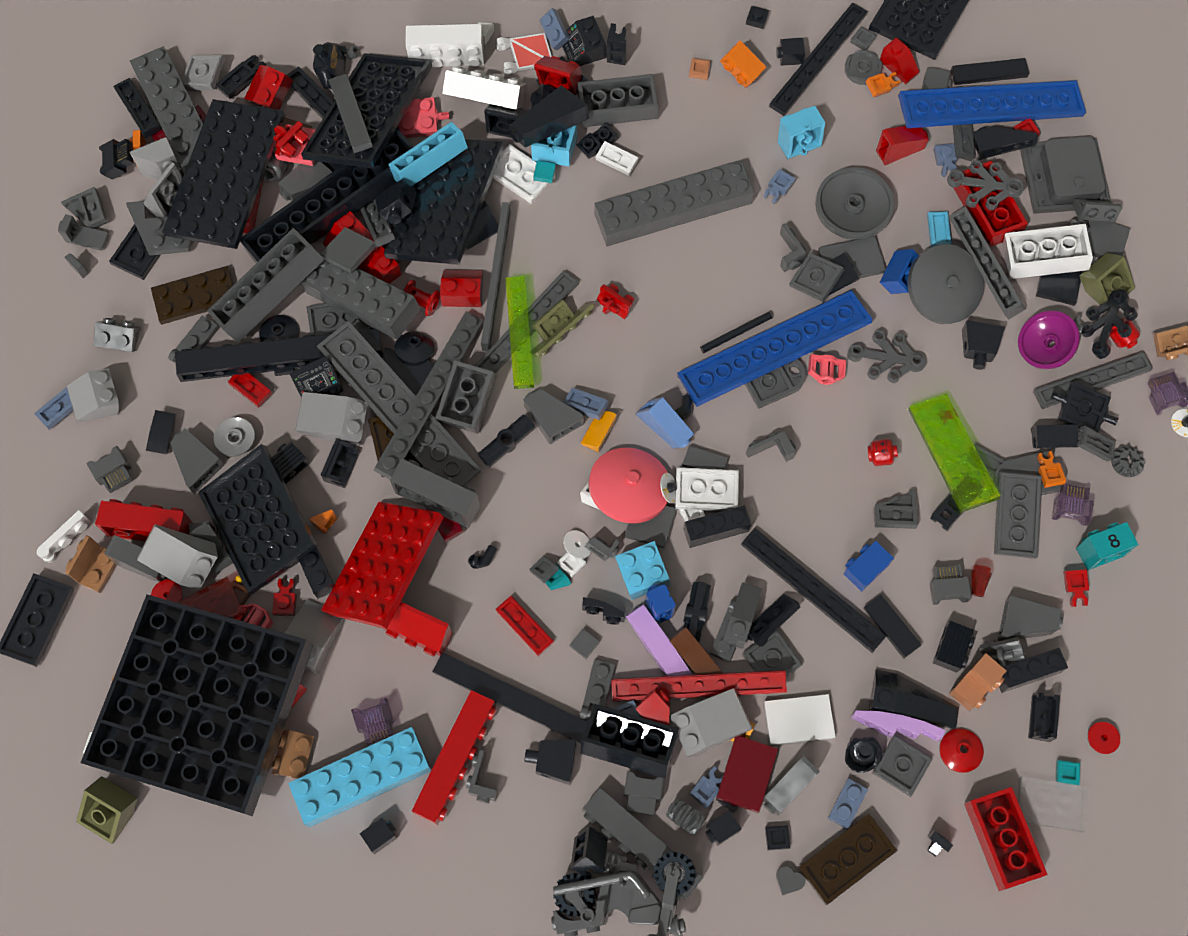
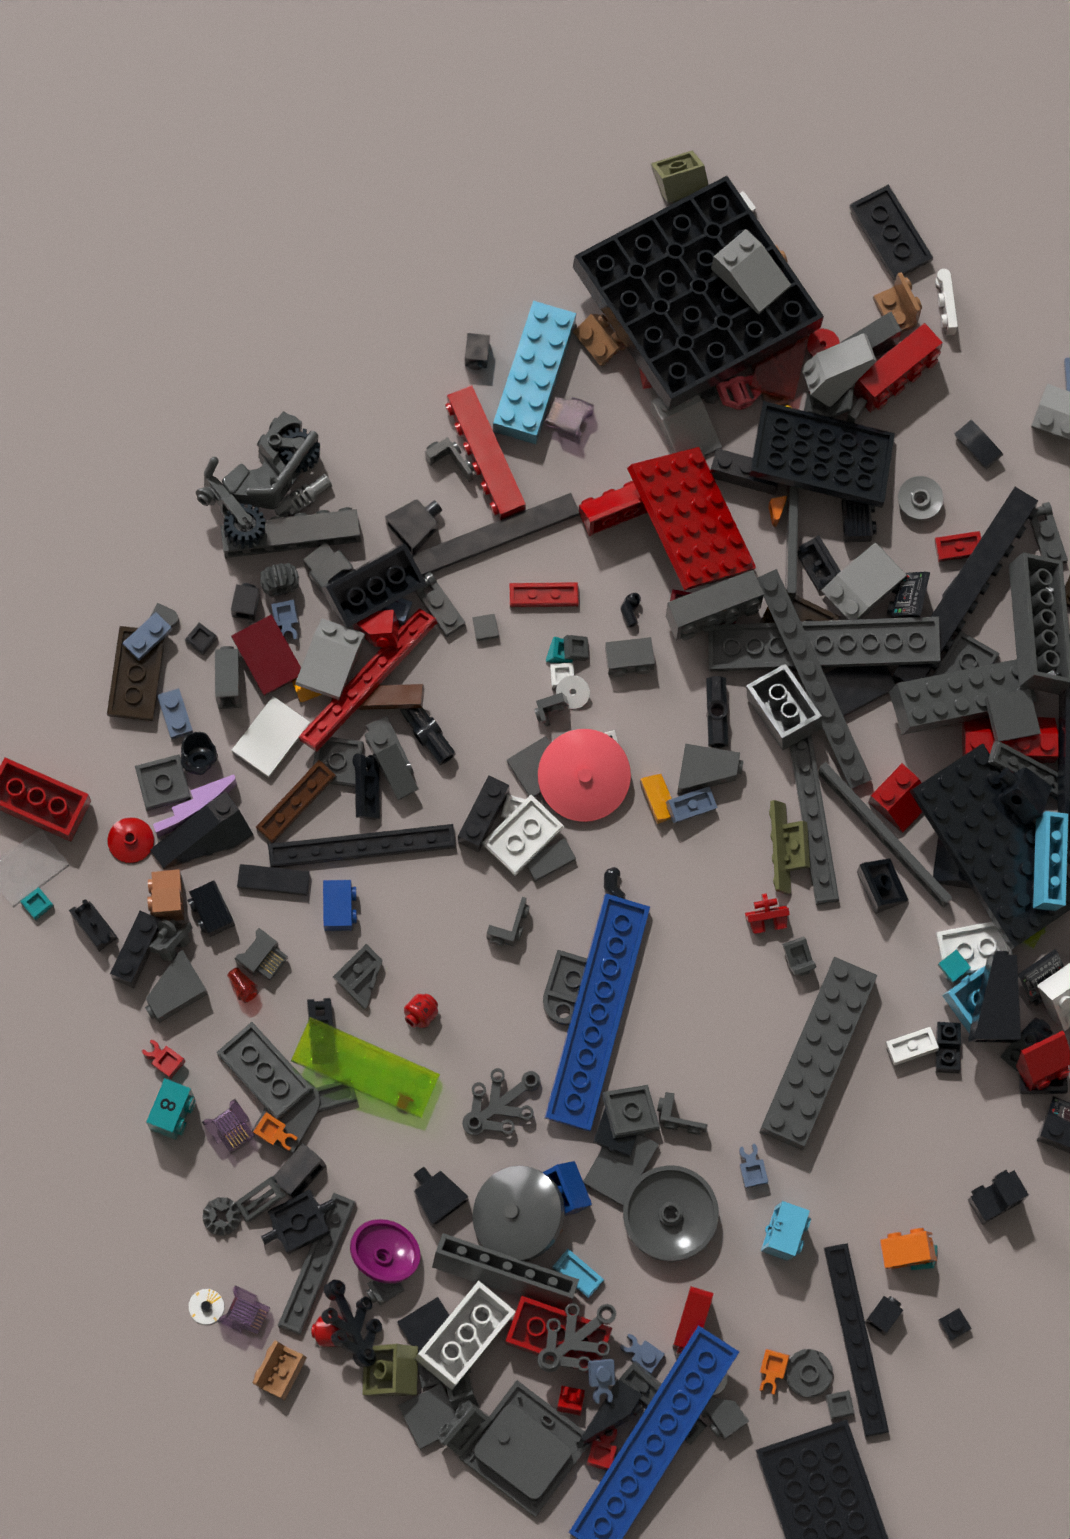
camera: 130 degrees right, 5 degrees up
dark grey piece [86,446,133,493] -> none
dark grey slope [170,428,224,494] -> none
black dish [259,315,299,342] -> none
red plate [272,578,297,616] -> none
black dish [394,331,434,364] -> none
red hose [404,280,440,316] -> none
clear neon green plate [505,276,534,389] -> none
black hinge [570,826,608,879] -> none
dark grey brick [578,74,658,127] -> none
black slope [582,597,624,625] -> none
black hinge [607,23,626,65] -> none
medium azure brick [615,541,671,600] -> none
lavender slope [625,605,692,676] -> none
medium blue slope [635,397,694,449] -> none
blue brick [645,584,676,624] -> none
piece [660,473,677,503] -> none
nougat tile [689,58,710,80] -> none
black bar [700,312,772,354] -> none
coral piece [808,354,846,385] -> none
red slope [880,37,920,84] -> none
black tile [927,829,953,857] -> none
black tile [951,58,1029,85] -> none
red piece [1088,722,1120,754] -> none
none -> sand blue plate [123,612,172,661]
none -> reddish brown tile [256,760,337,843]
none -> red tile [557,1386,585,1415]
none -> sand blue plate [588,1359,615,1403]
none -> dark grey brick [605,637,655,677]
none -> light grey slope [711,229,791,314]
none -> dark grey bracket [782,937,816,976]
none -> dark grey tile [785,485,799,602]
none -> black slope [857,858,909,914]
none -> black brick [968,1170,1029,1225]

